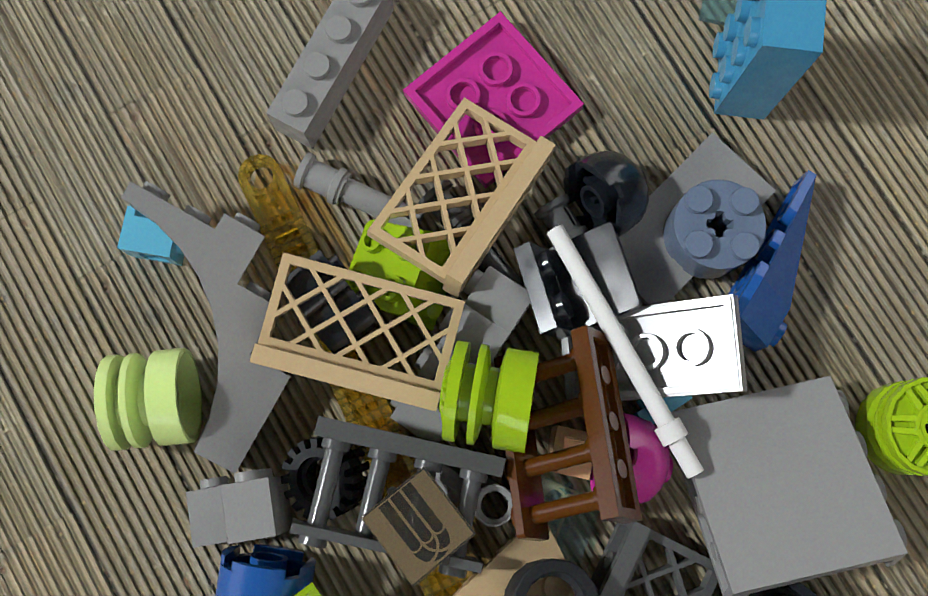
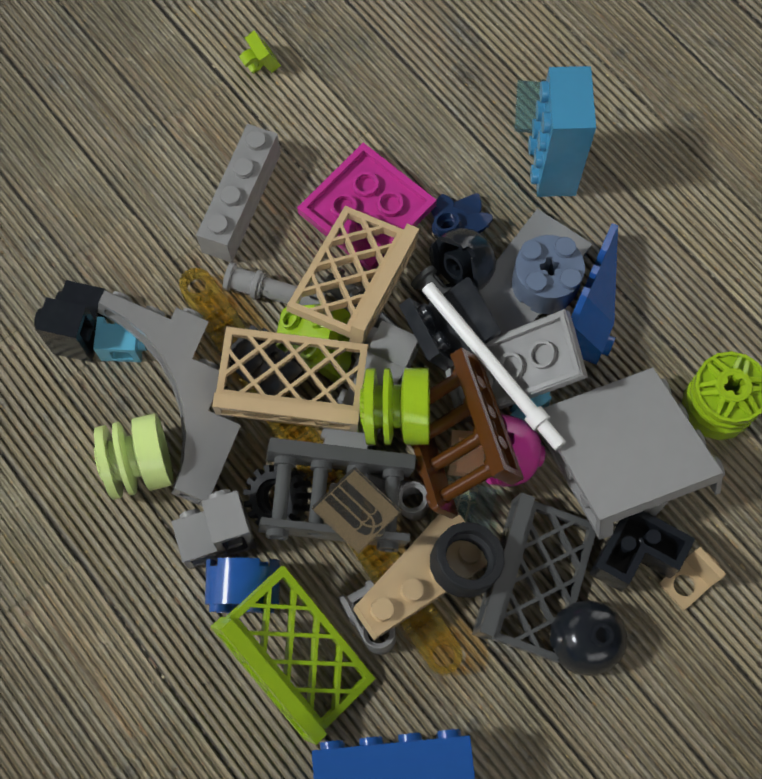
camera: 10 degrees left, 10 degrees down
none -> black brick [34,280,107,363]
none -> dark blue plate [431,193,493,239]

